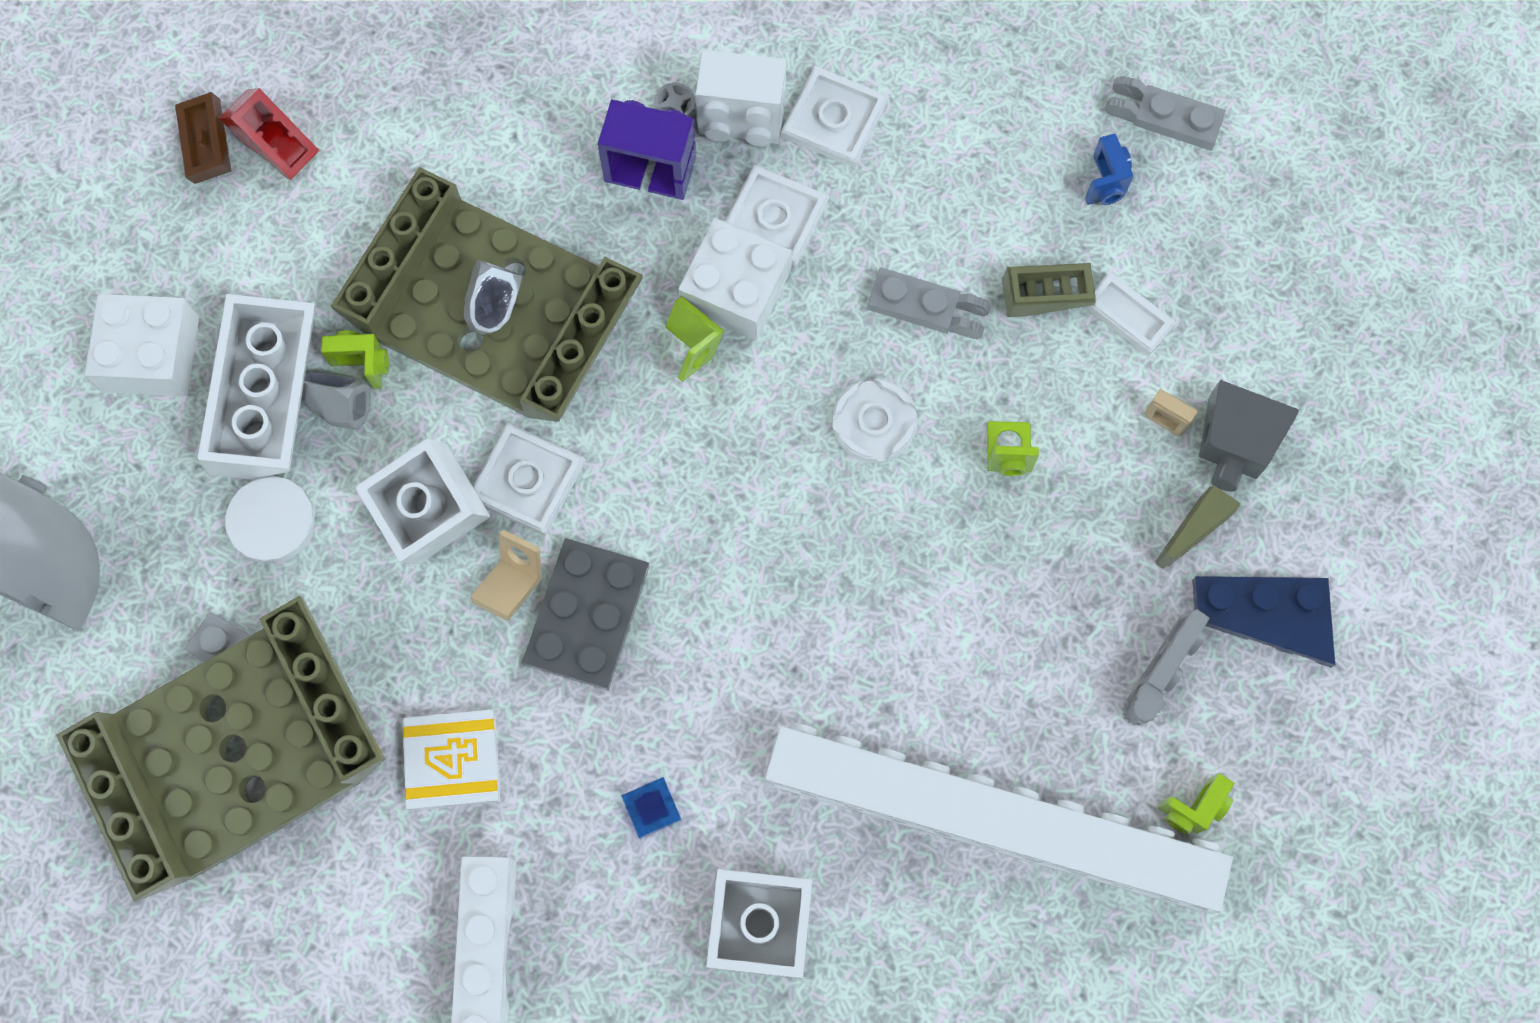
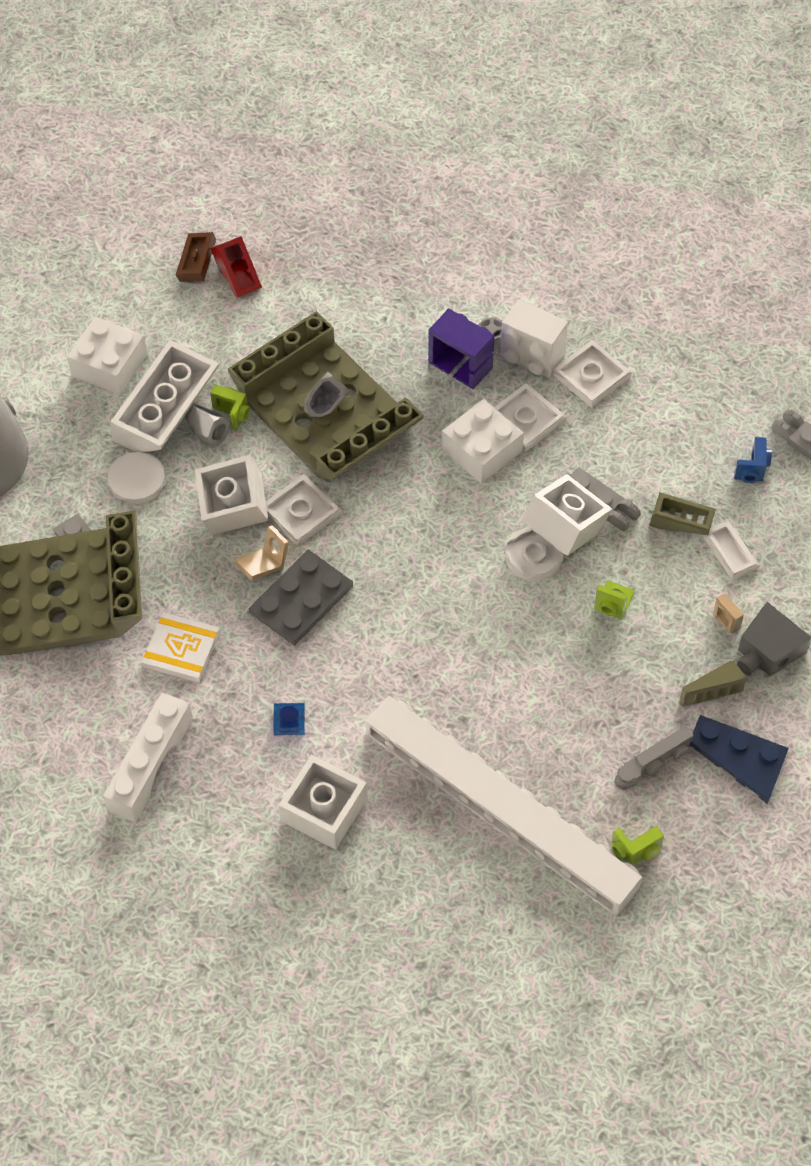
camera: 25 degrees right, 15 degrees down
lime bracket [665,296,724,382] -> none
none -> white brick [522,474,612,556]

